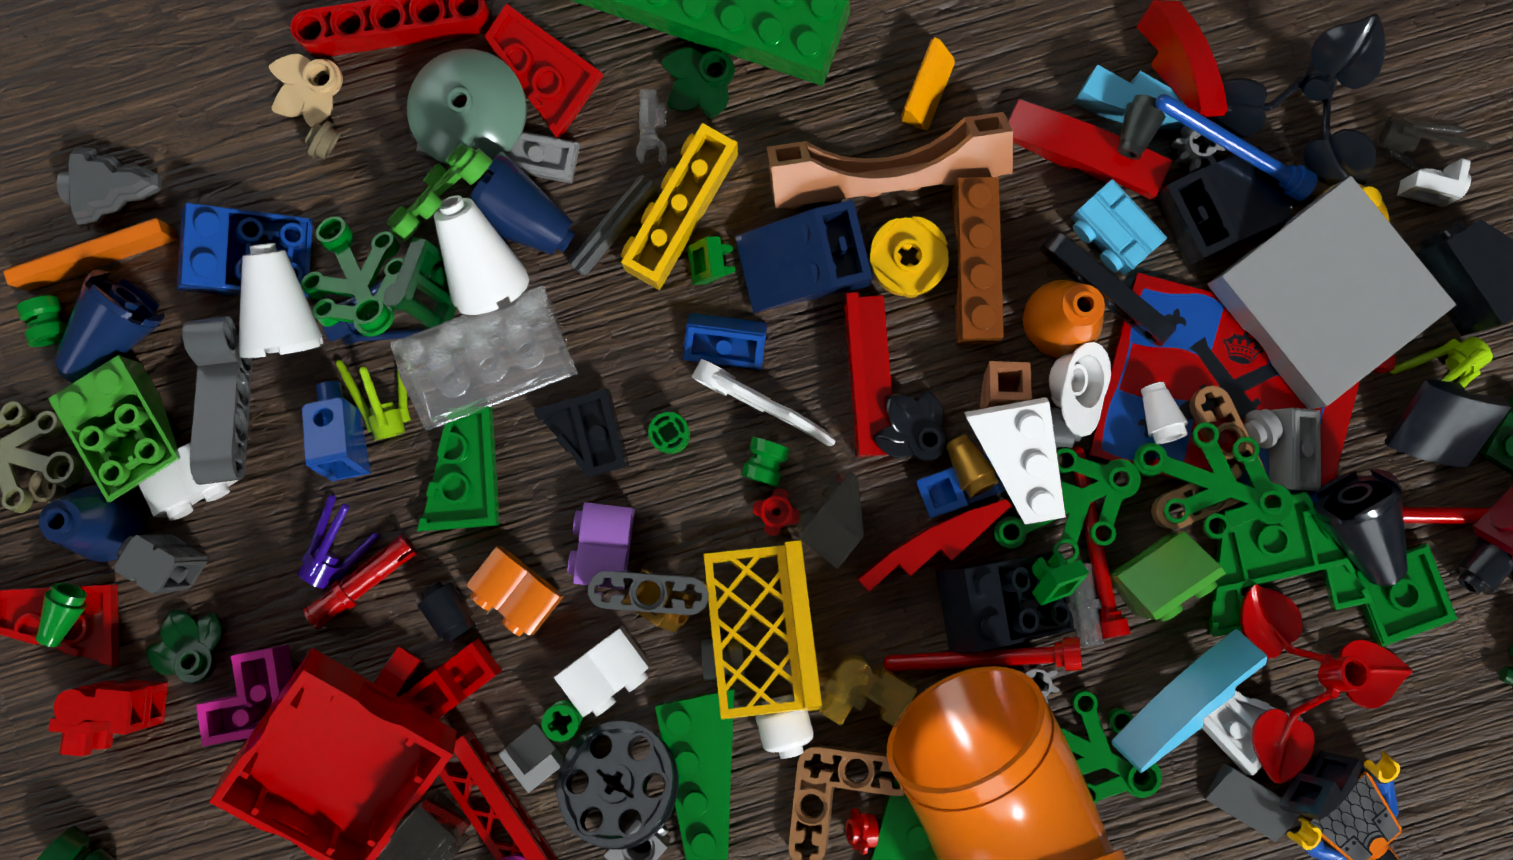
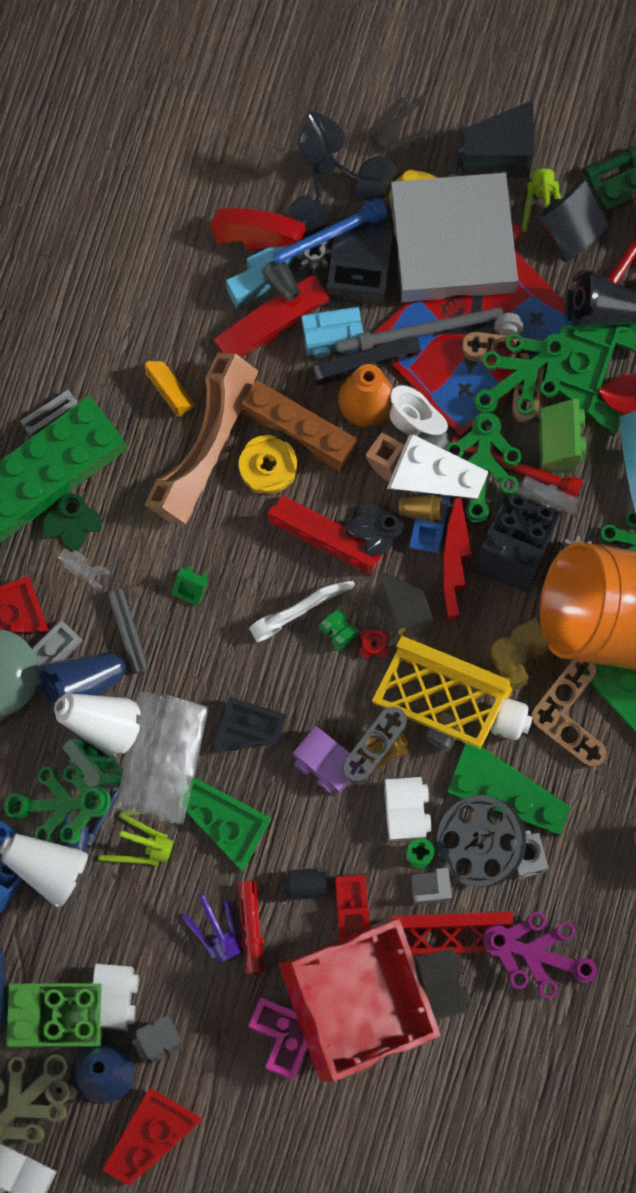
camera: 60 degrees left, 10 degrees down
green cone [35,582,88,647] -> none
red hips [48,679,168,756] -> none
dark green plate [146,609,223,684] -> none
dark grey beam [182,316,253,485] -> none
blue torso [302,381,371,481] -> none
red piece [374,646,423,697] -> none
bright green plant [386,143,492,242] -> none
orange brick [466,546,564,636] -> none
yellow brick [621,123,738,291] -> none
green wheel [648,412,690,454] -> none
blue slope [683,313,768,370] -> none
dark blue slope [735,200,873,314] -> none
red plate [845,808,879,855] -> none
red piece [883,637,1082,671] -> none
green tile [1032,552,1089,605] -> none
white cone [1141,382,1188,445] -> none
light grey slope [1269,408,1321,491] -> none
white bracket [1397,158,1471,207] -> none
none -> dark grey bar [335,307,503,352]

